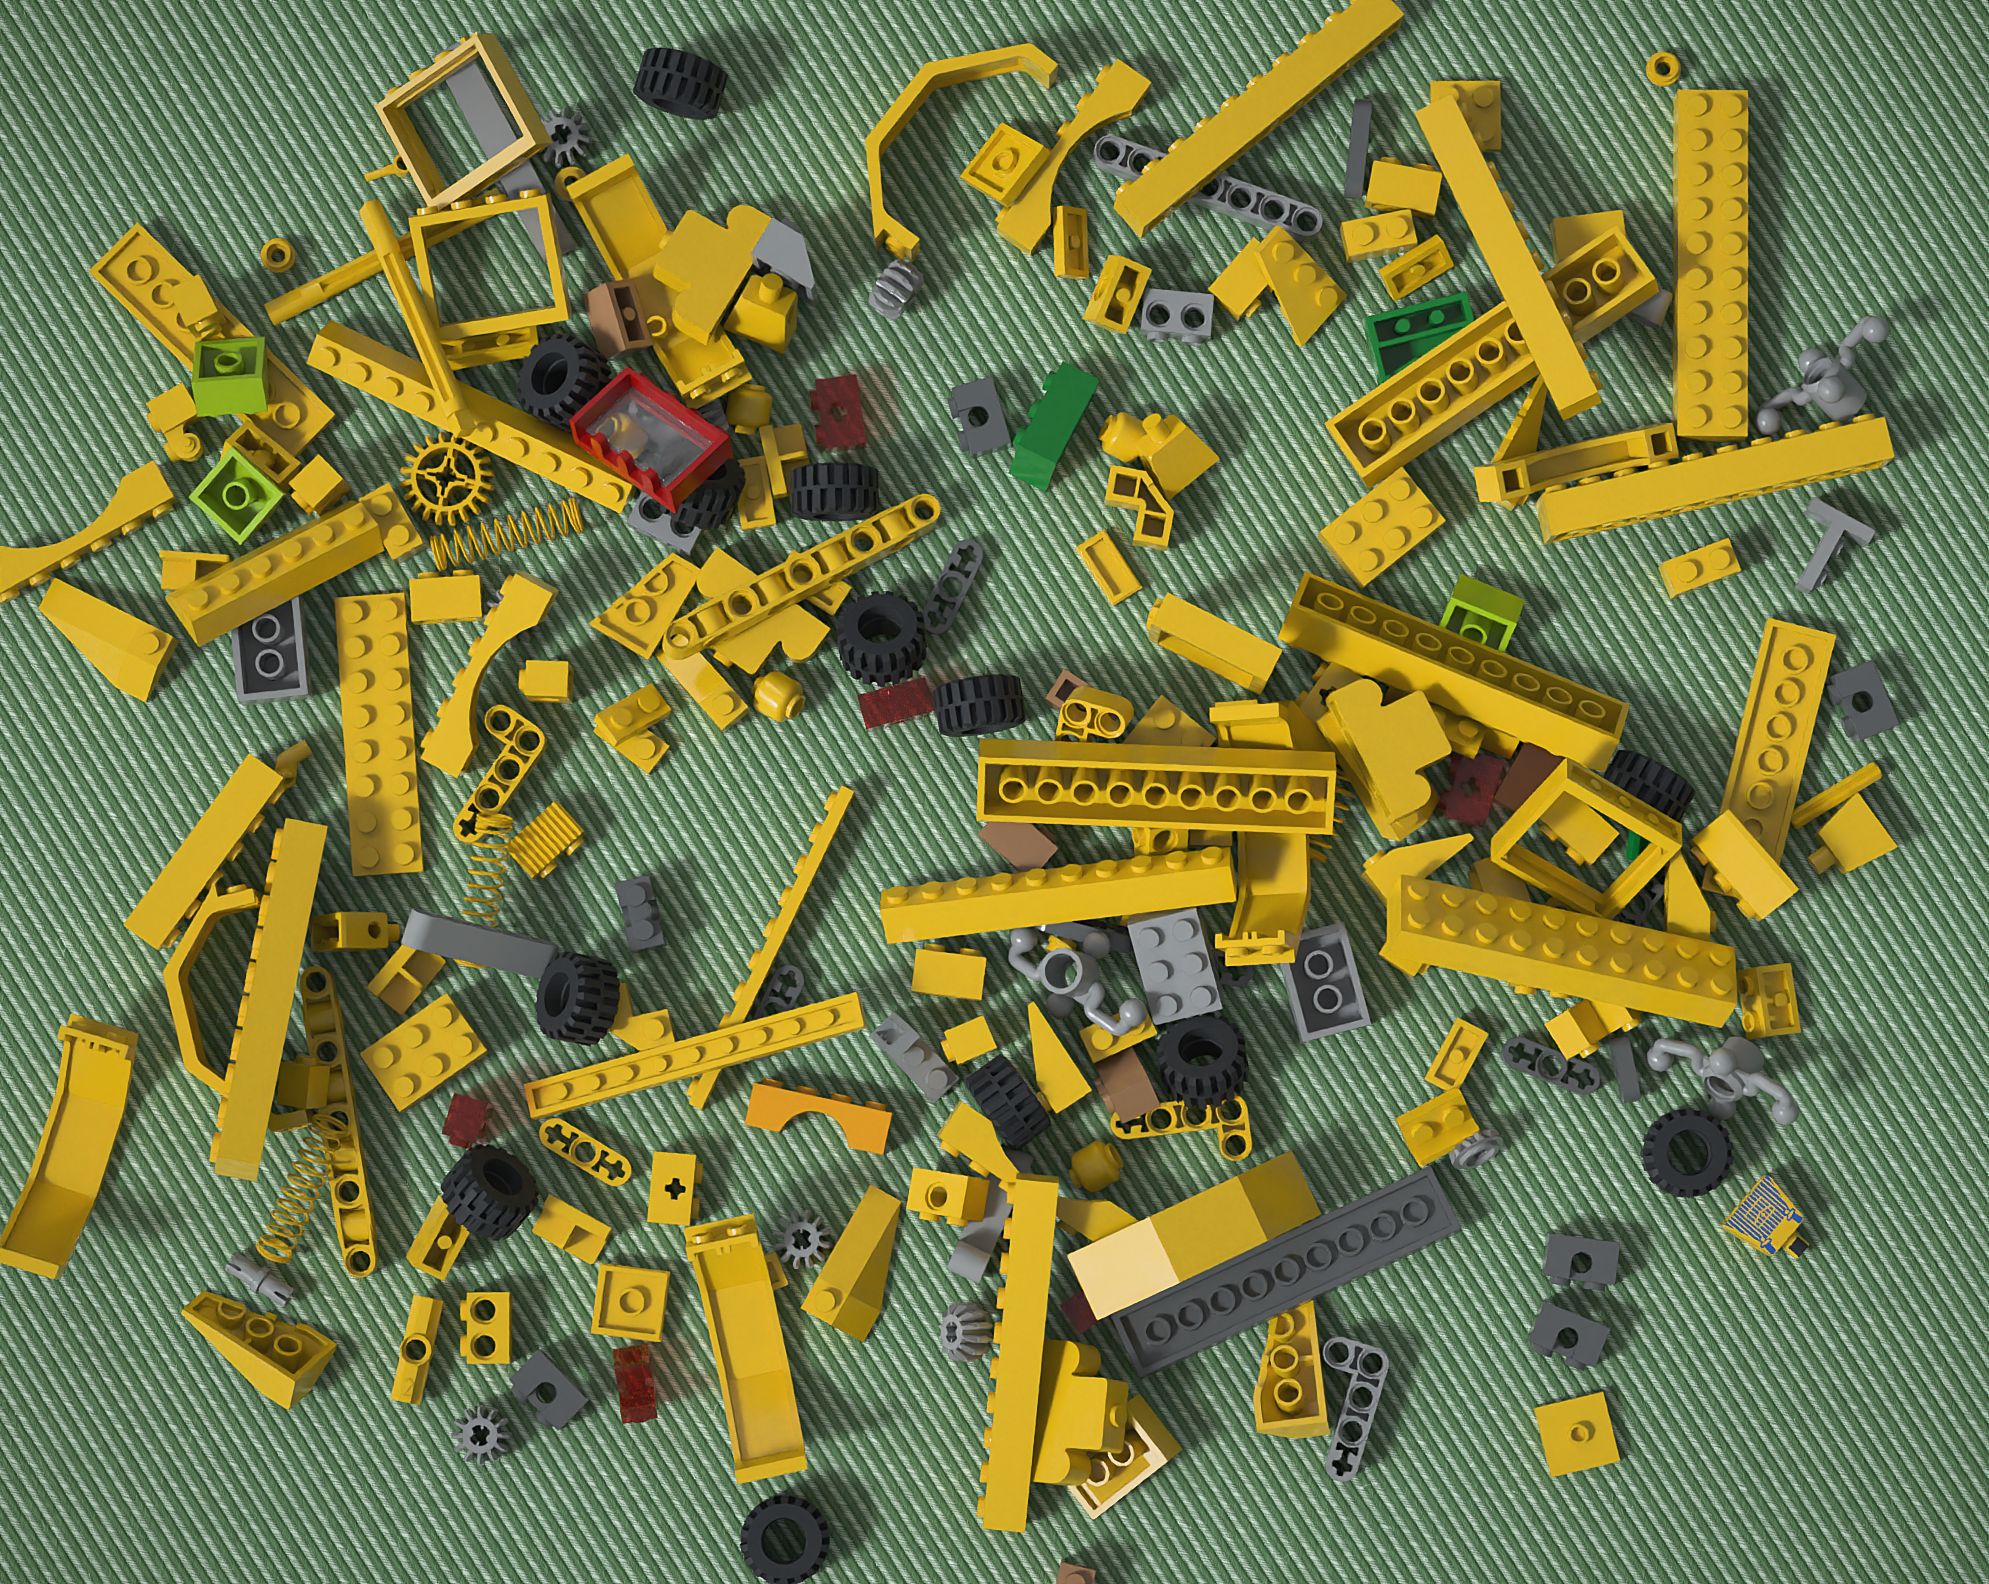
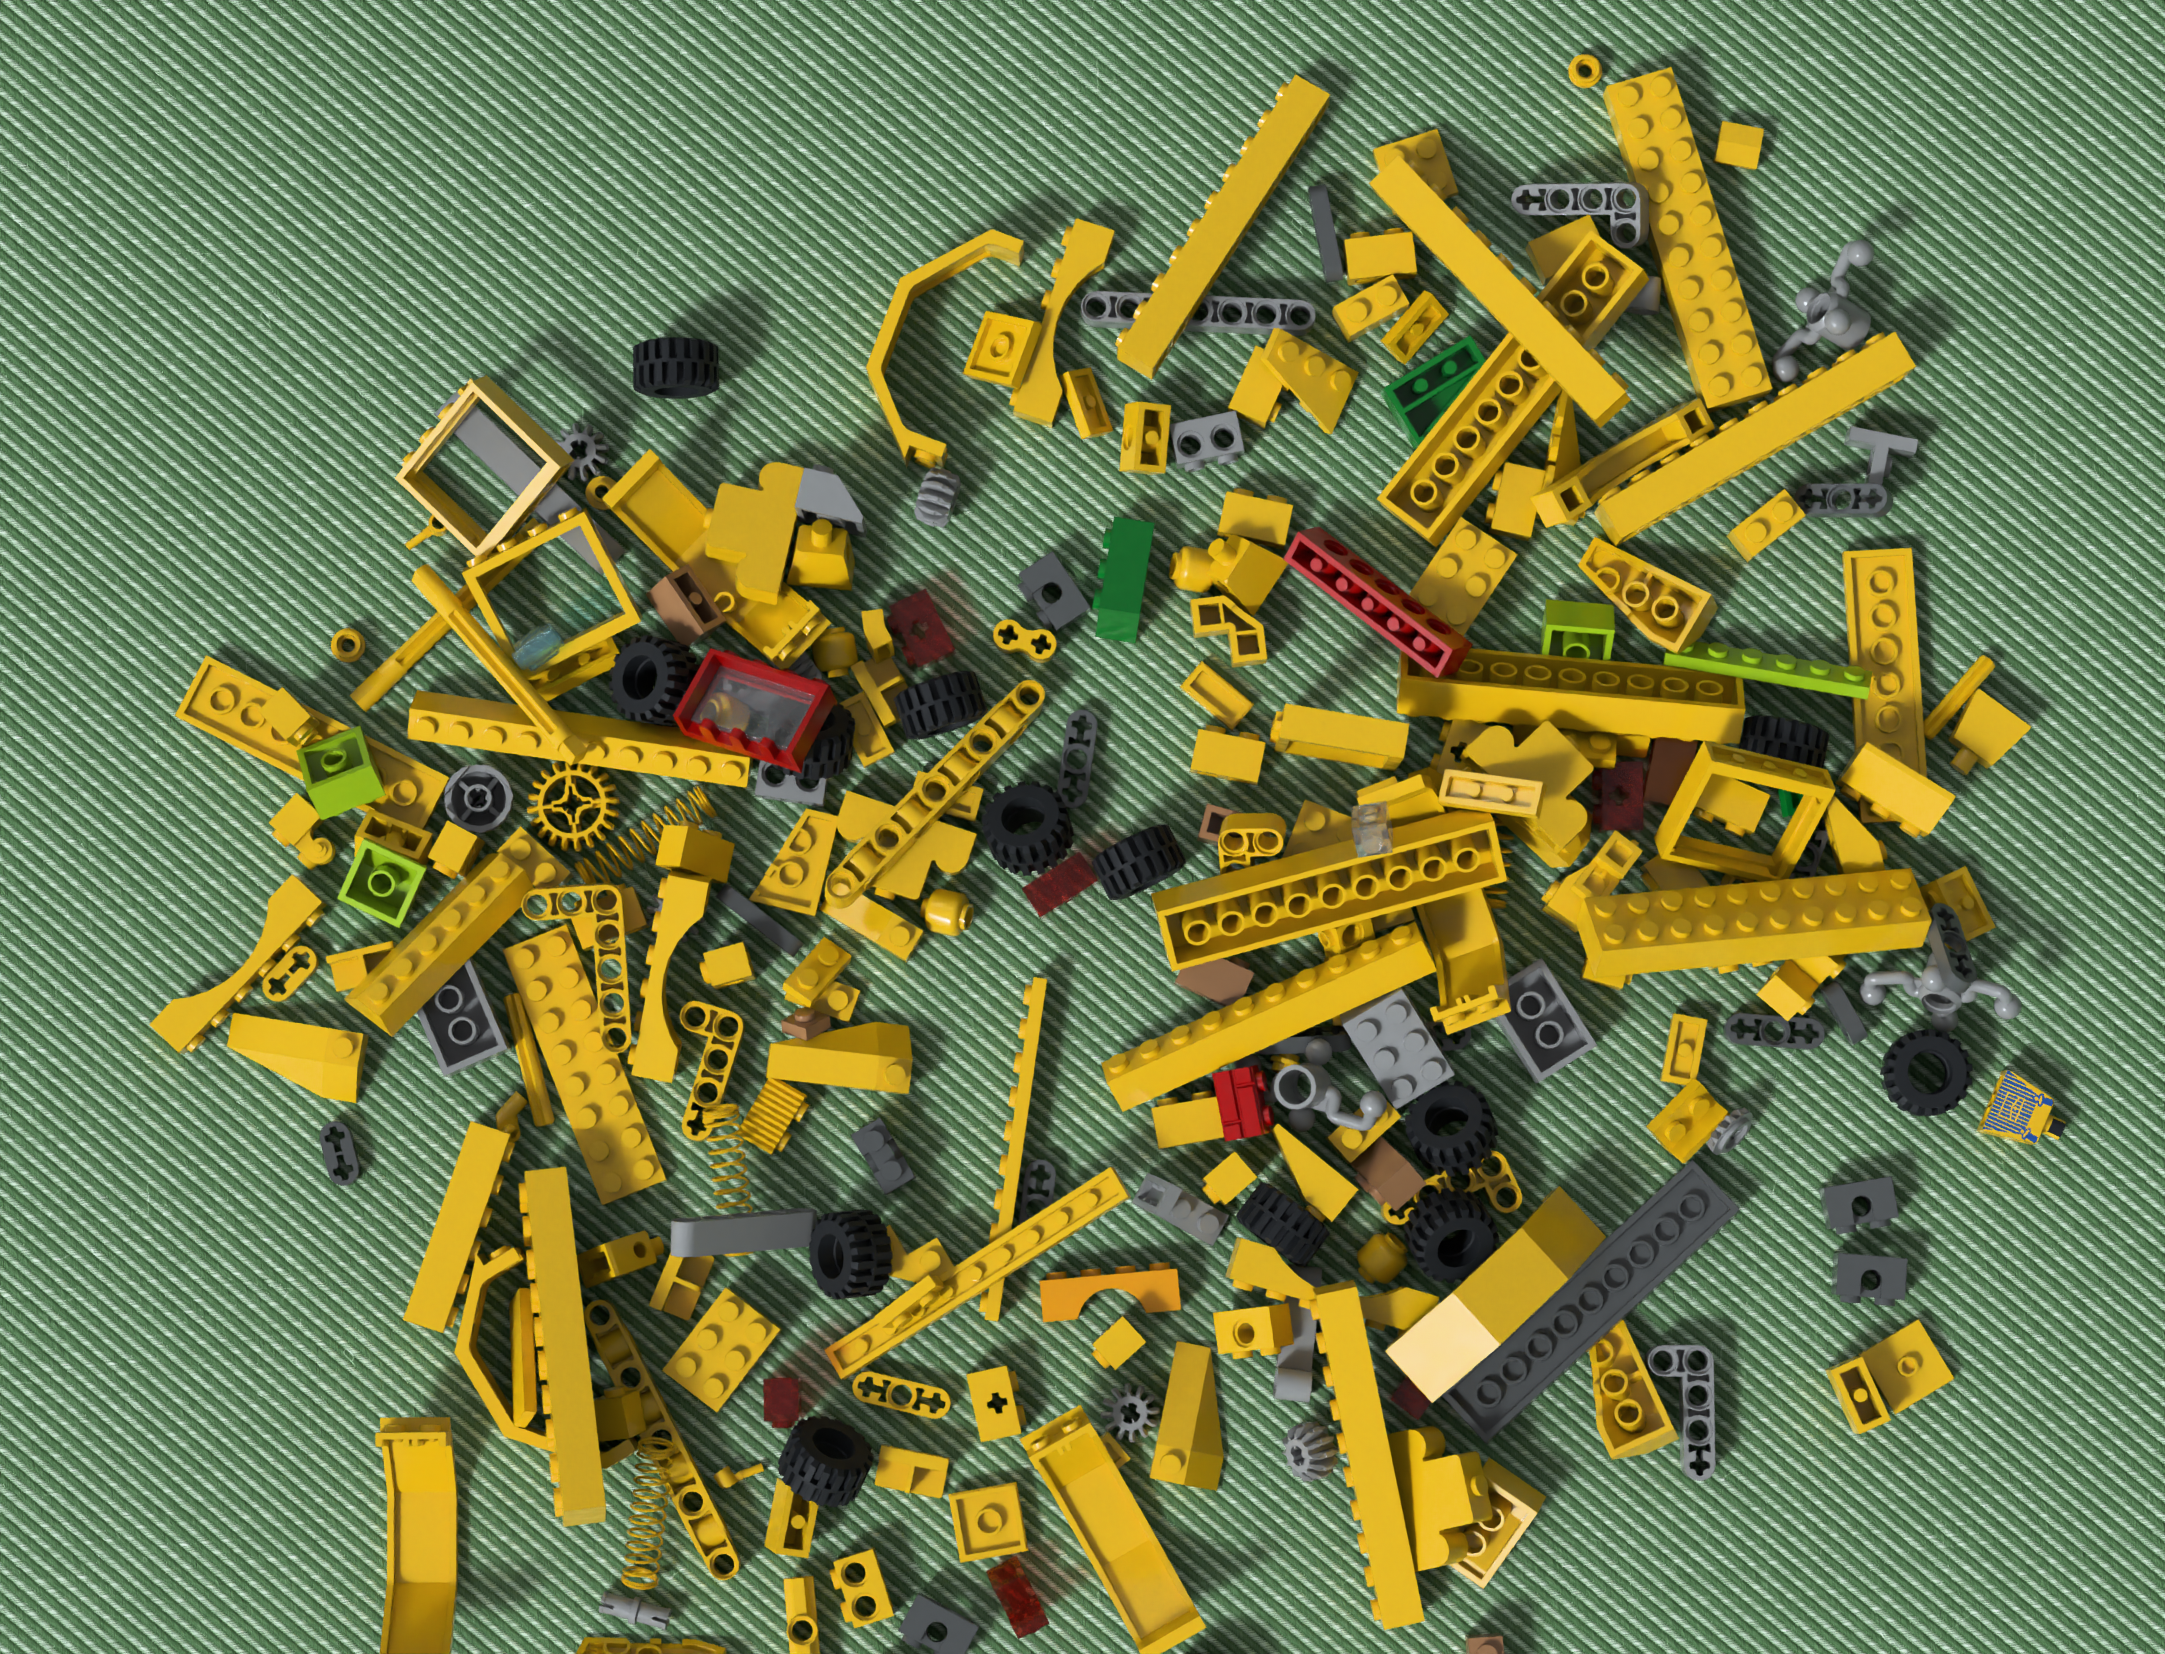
camera: 20 degrees left, 0 degrees up
dark grey brick [1827,660,1900,743] -> none
none -> yellow beam [262,946,319,1002]
none -> dark grey beam [320,1121,361,1186]
none -> light grey cylinder [444,765,514,833]
none -> yellow axle [503,993,555,1127]
none -> yellow tile [509,1287,537,1428]
none -> clear light blue brick [511,623,565,672]
none -> yellow beam [521,883,632,1054]
none -> yellow brick [655,821,735,884]
none -> yellow hand [713,1463,764,1489]
none -> dark grey beam [715,884,804,958]
none -> yellow wedge [766,1022,913,1094]
none -> medium nougat plate [781,1007,831,1041]
none -> yellow piece [861,609,895,664]
none -> yellow plate [874,1275,945,1330]
none -> yellow axle [993,619,1057,663]
none -> yellow brick [1091,1316,1146,1370]
none -> yellow brick [1190,725,1266,786]
none -> red brick [1212,1065,1274,1141]
none -> yellow brick [1217,488,1293,550]
none -> red brick [1283,526,1473,678]
none -> clear brick [1351,801,1393,858]
none -> black tyre [1404,1188,1499,1283]
none -> yellow plate [1437,769,1547,819]
none -> yellow brick [1484,462,1545,541]
none -> light grey beam [1511,182,1649,249]
none -> yellow slope [1570,830,1643,899]
none -> yellow wedge [1578,537,1718,654]
none -> lime plate [1663,641,1872,700]
none -> yellow piece [1713,121,1764,170]
none -> dark grey beam [1794,483,1893,518]
none -> yellow brick [1825,1356,1891,1434]
none -> dark grey beam [1927,903,1977,993]

